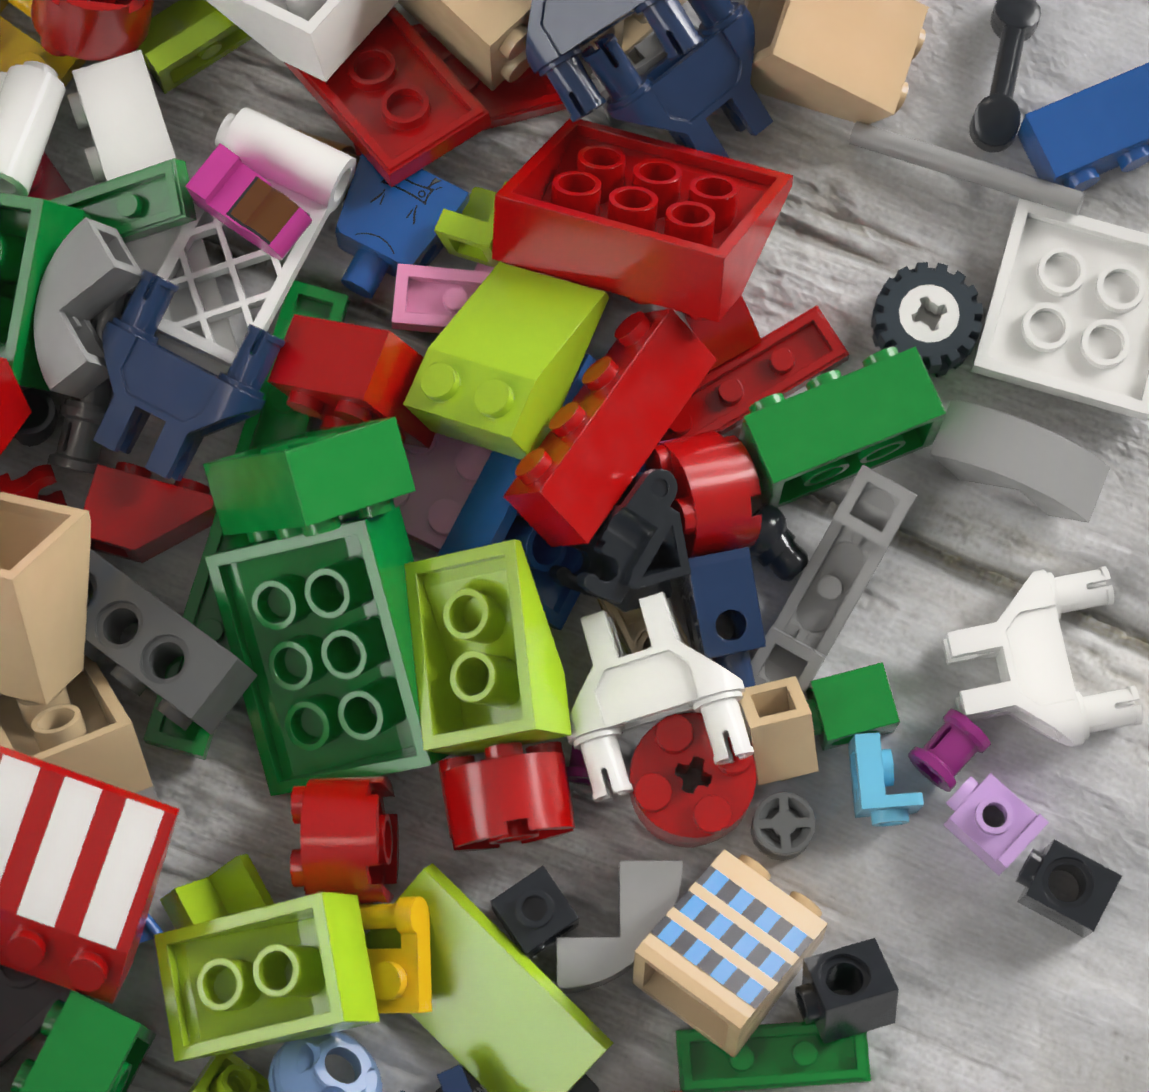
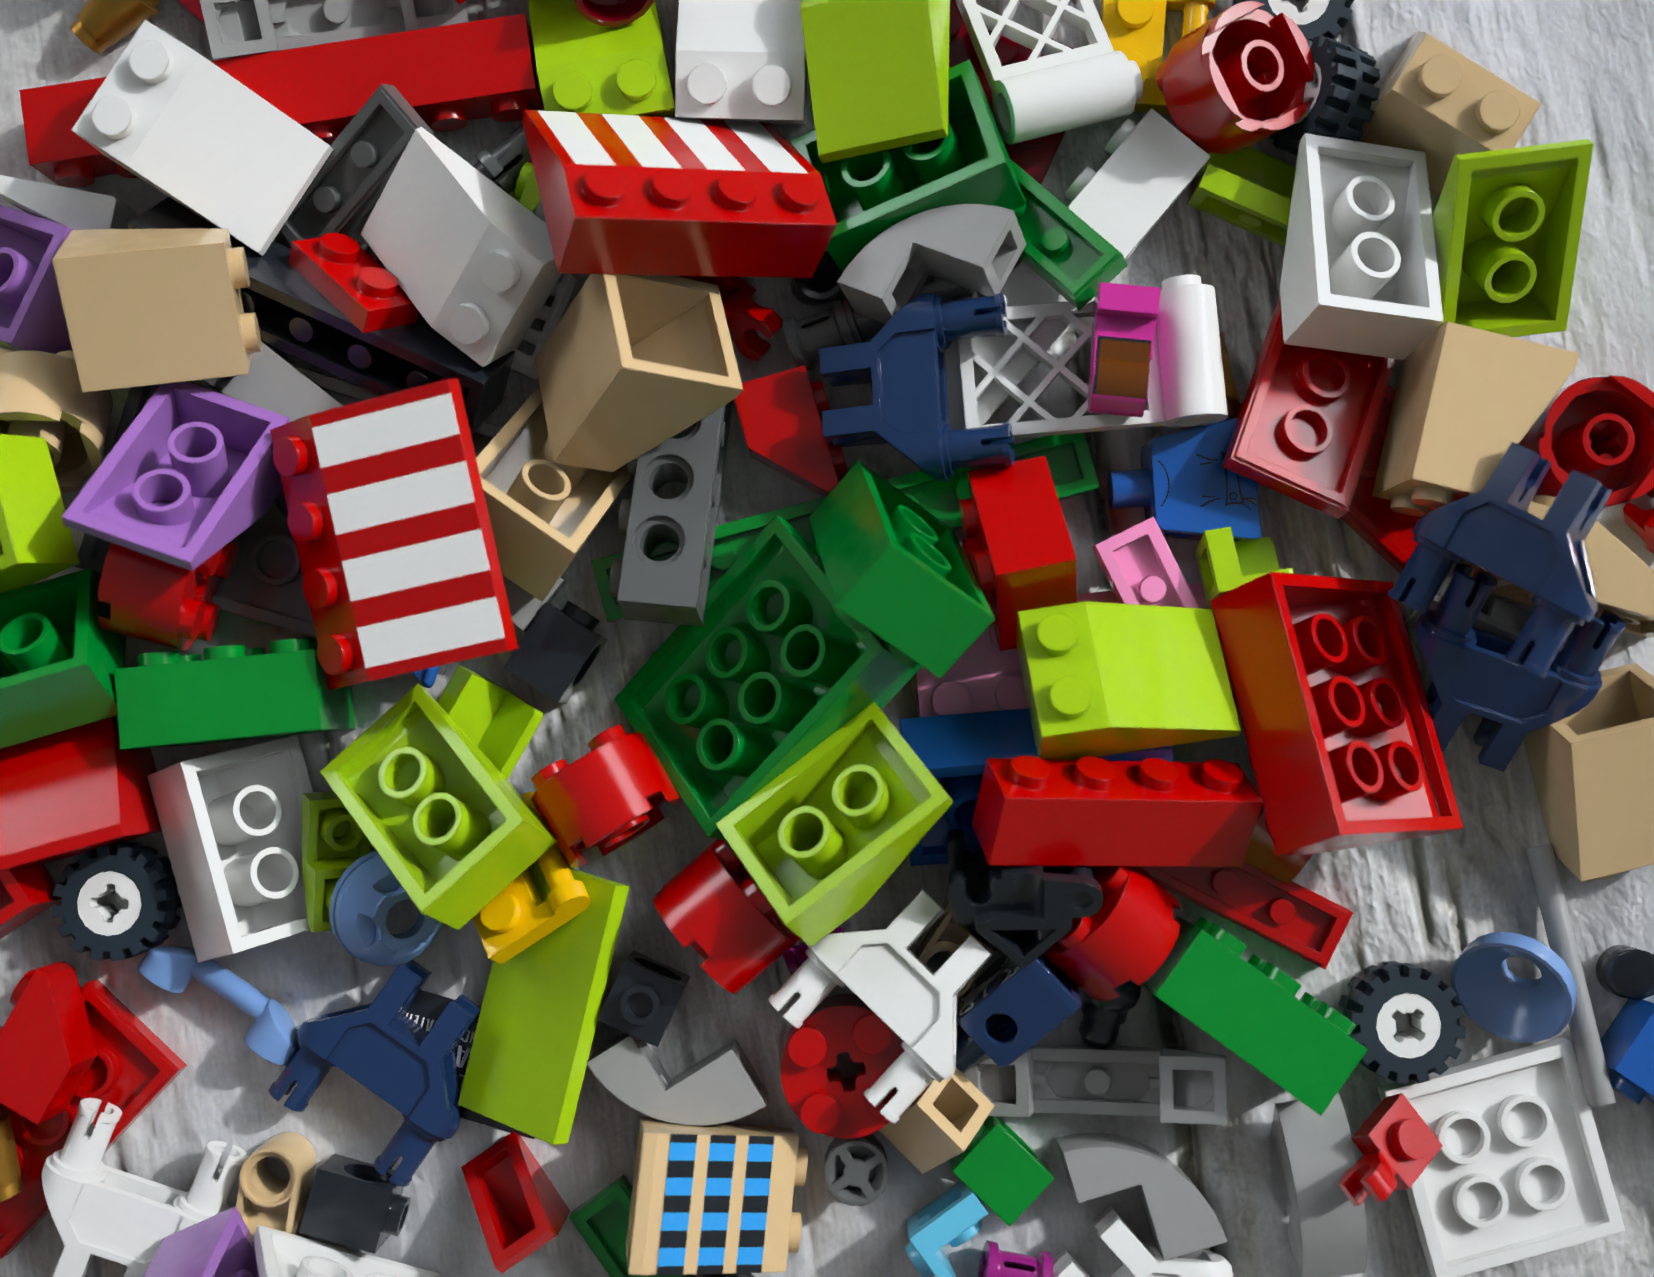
camera: 65 degrees right, 10 degrees up
none -> black brick [503,600,608,703]
none -> light grey brick [1055,1133,1228,1261]
none -> red plate [1338,1093,1443,1206]
none -> medium blue piece [1451,932,1577,1043]

